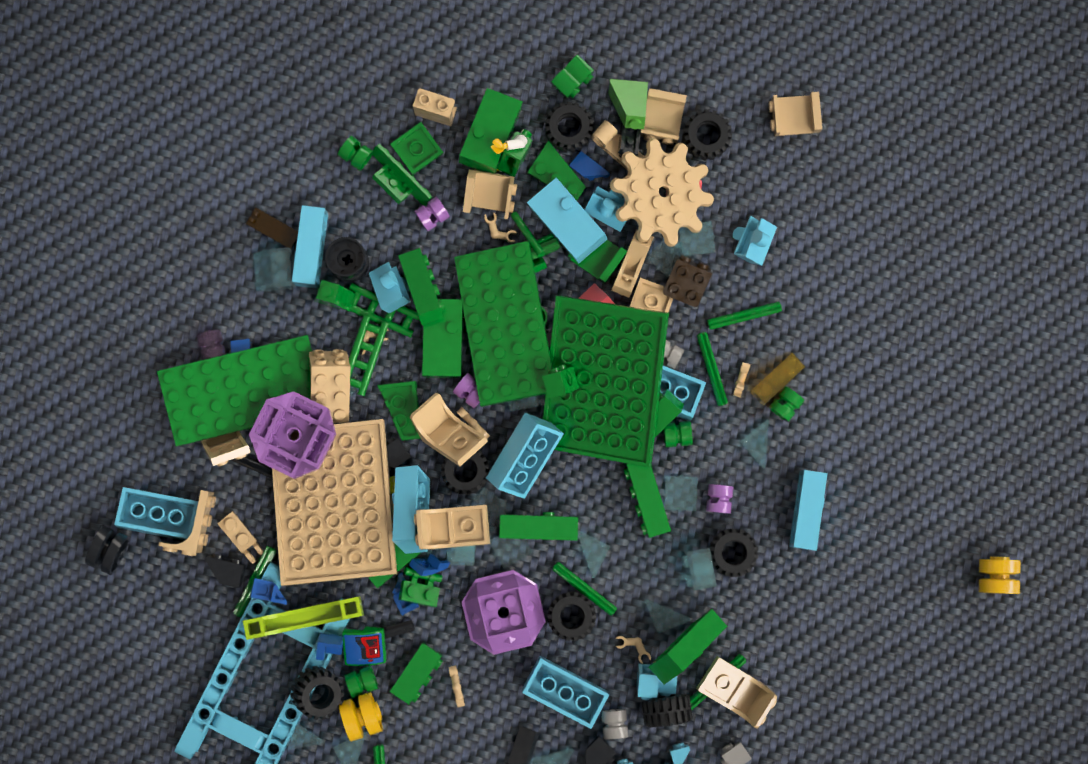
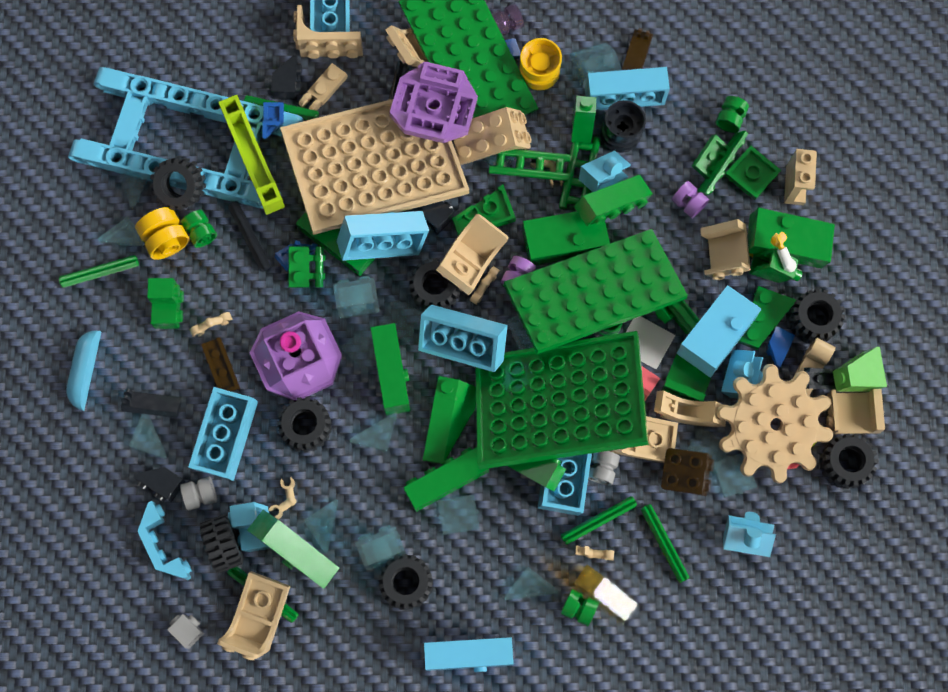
camera: 80 degrees right, 10 degrees down
blue panel [316,633,344,660] -> none
slope [342,626,387,666] -> none
green brick [390,642,443,705] -> none
blue slope [409,553,450,576] -> none
tan bracket [414,505,490,549] -> none
tan arm [484,213,517,244] -> none
green bar [511,212,545,257] -> none
green brick [542,364,579,399] -> none
green brick [551,55,594,99] -> none
green axle [552,562,617,616] -> none
green wheel [663,421,693,448] -> none
medium lavender wheel [706,484,733,514] -> none
tan panel [769,92,822,136] -> none
none -> green brick [148,278,184,329]
none -> dark brown hinge [201,337,241,392]
none -> dark pink tile [280,331,301,353]
none -> green wedge [423,376,476,465]
none -> yellow wheel [519,38,562,90]
none -> white sticker [626,316,675,369]

